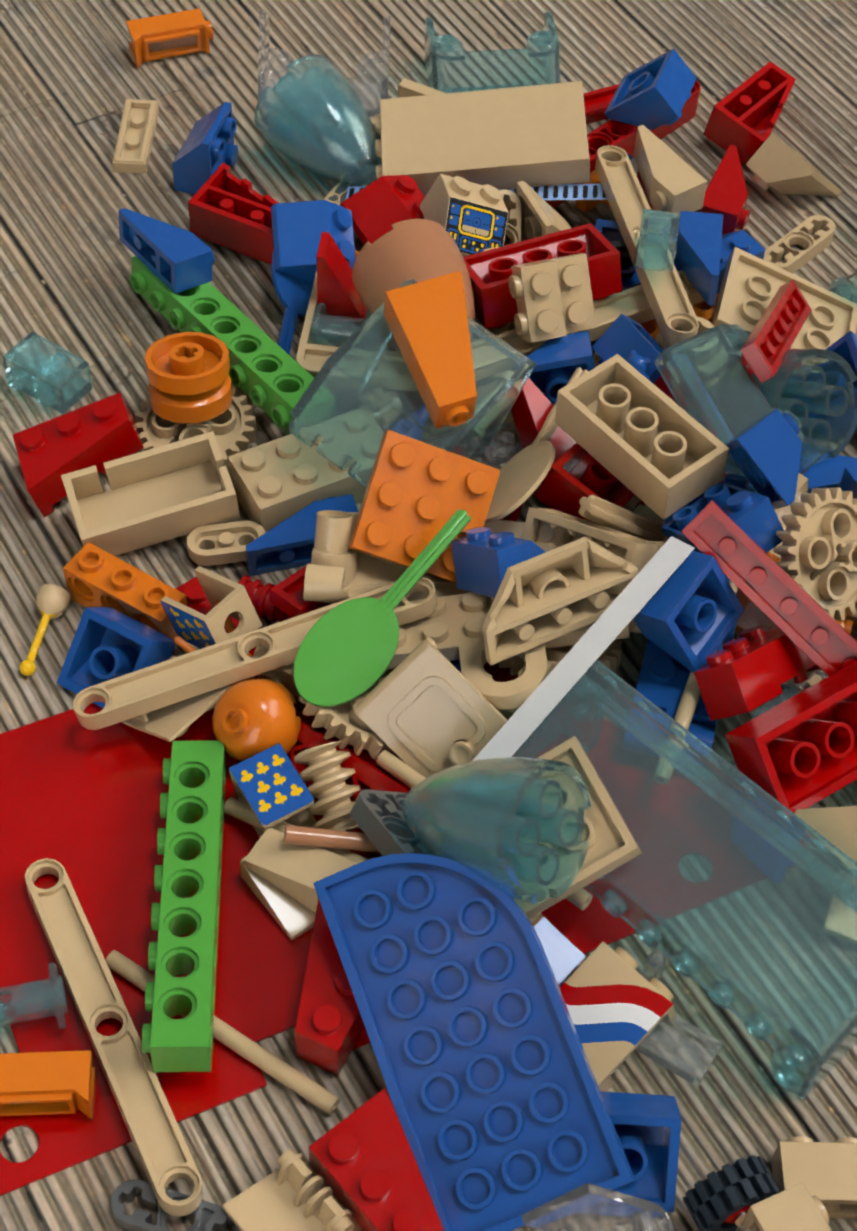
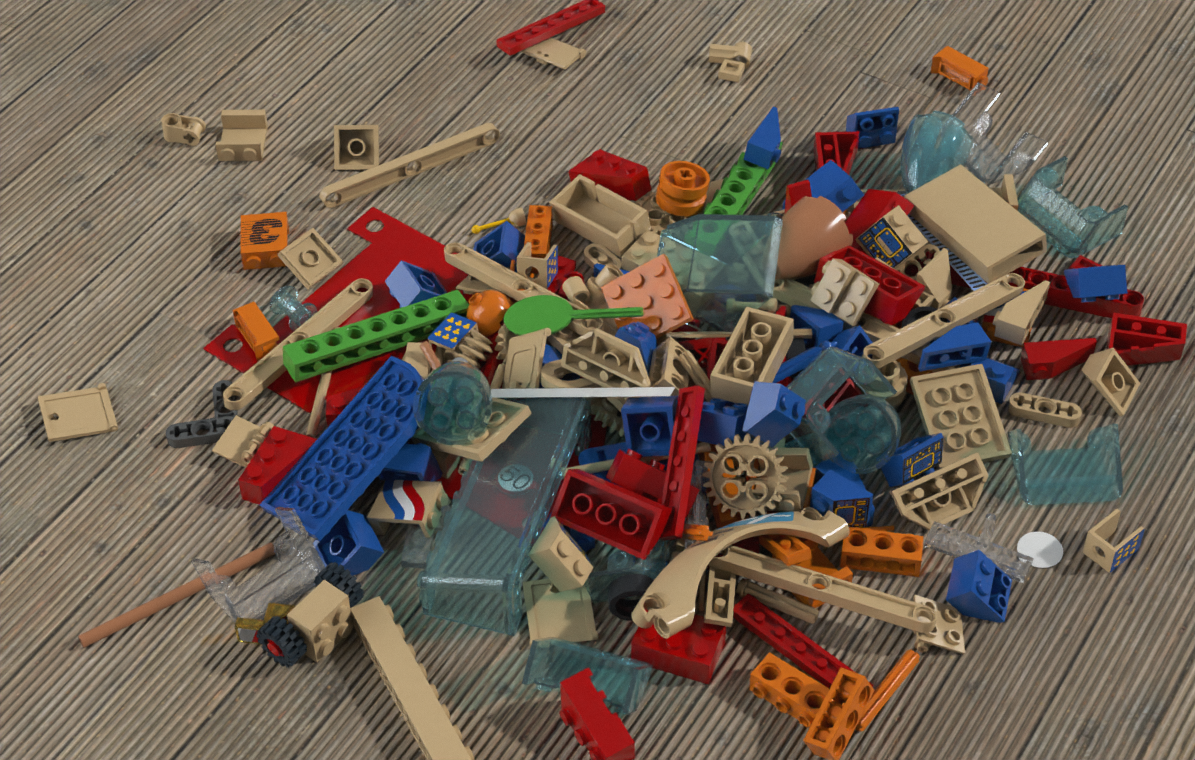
camera: 65 degrees right, 5 degrees down
clear light blue brick [2,331,92,414] -> none
tan tile [112,99,159,174] -> none
orange slope [384,271,477,429] -> none
clear light blue brick [633,209,679,273] -> none
red plate [740,279,812,383] -> none
none -> slope [385,260,447,308]

